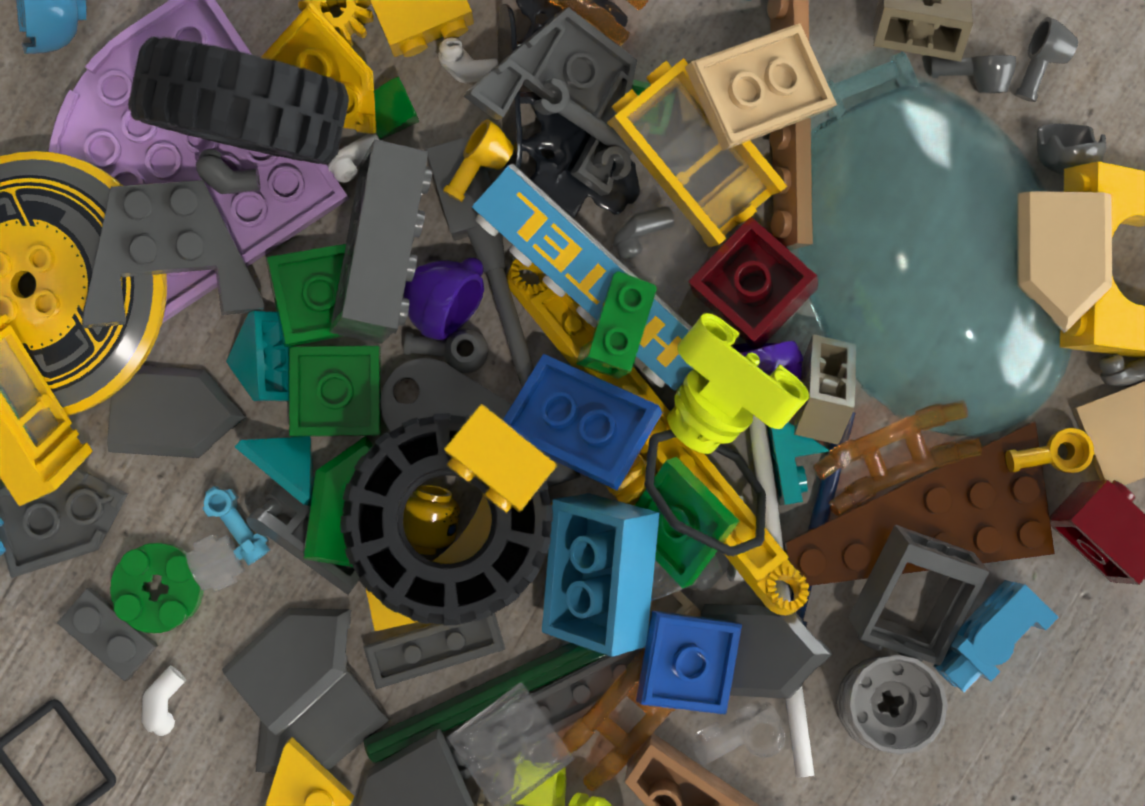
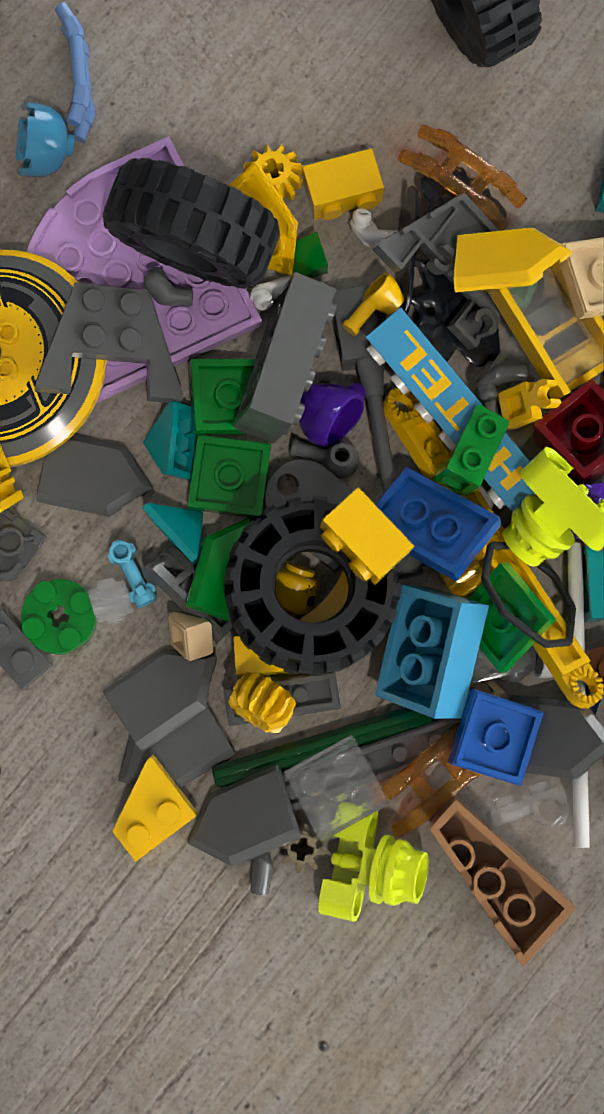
camera: 10 degrees right, 5 degrees down
white arm [141,665,186,736] -> none
none -> tan slope [168,612,213,662]
none -> yellow gear [228,672,296,733]
none -> yellow tile [454,228,572,292]
none -> yellow plate [498,379,561,429]

